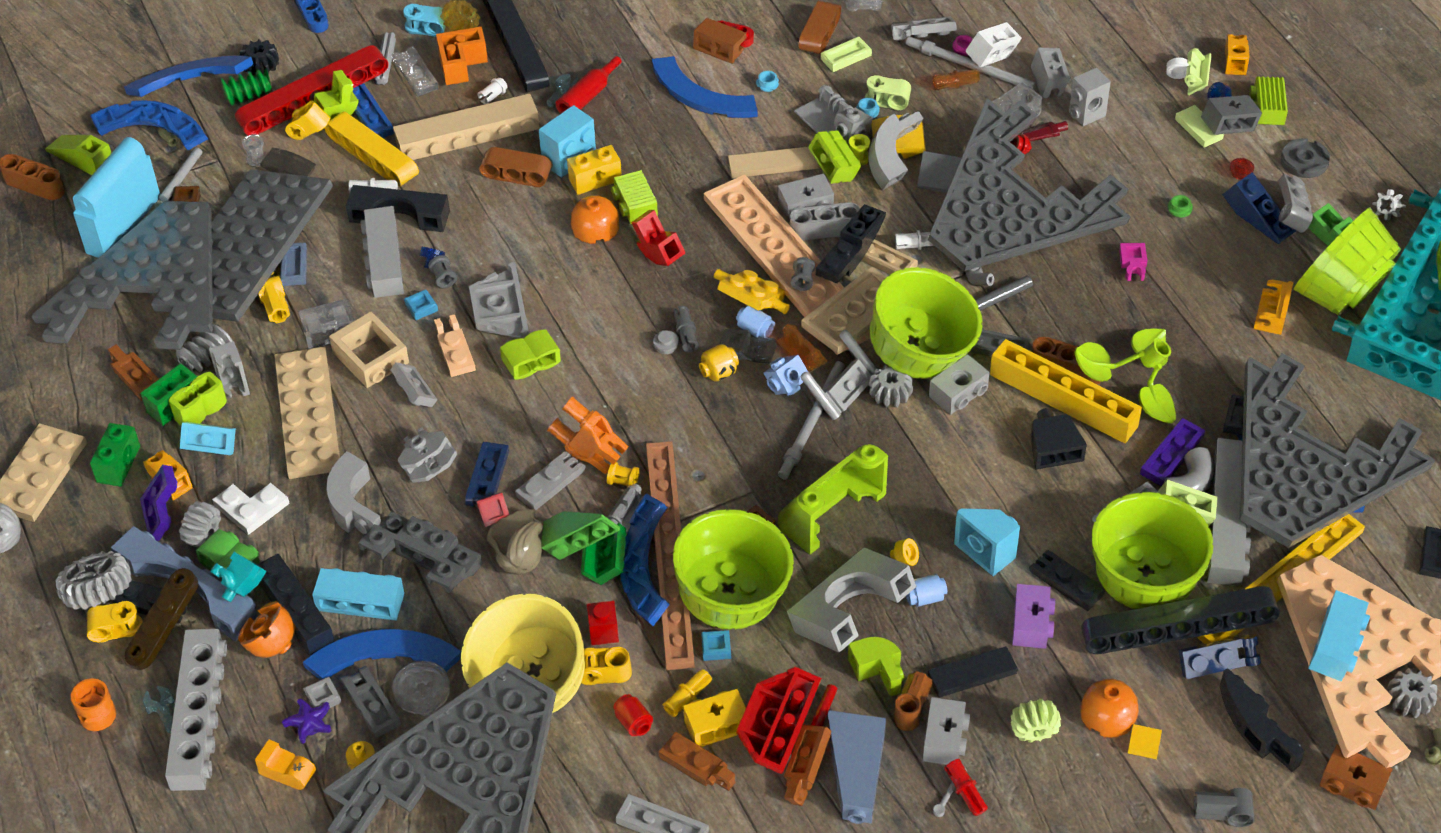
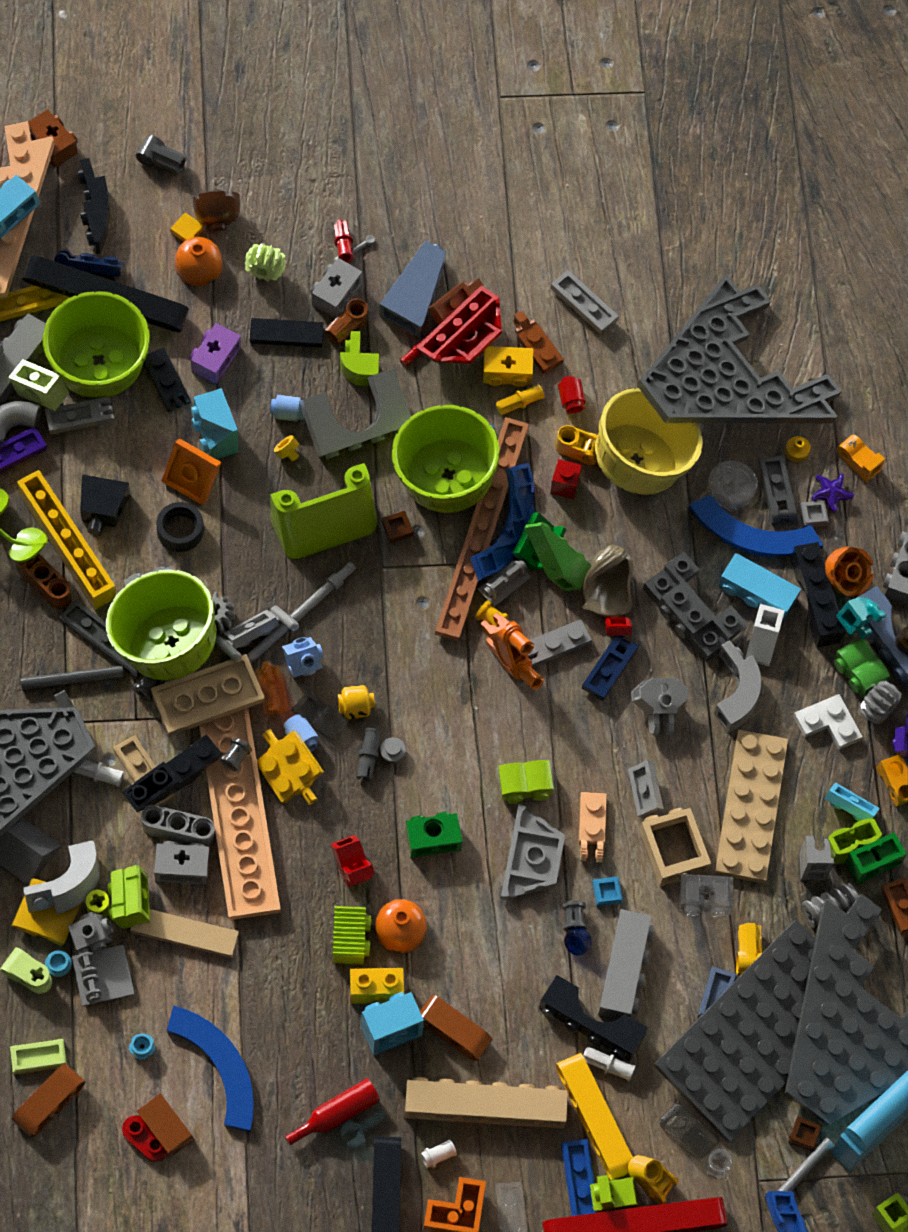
camera: 165 degrees left, 15 degrees up
none -> black tyre [156,502,204,552]
none -> orange tile [161,439,221,505]
none -> reddish brown cylinder [193,191,240,231]
none -> green brick [405,812,462,858]
none -> white slope [745,604,785,667]

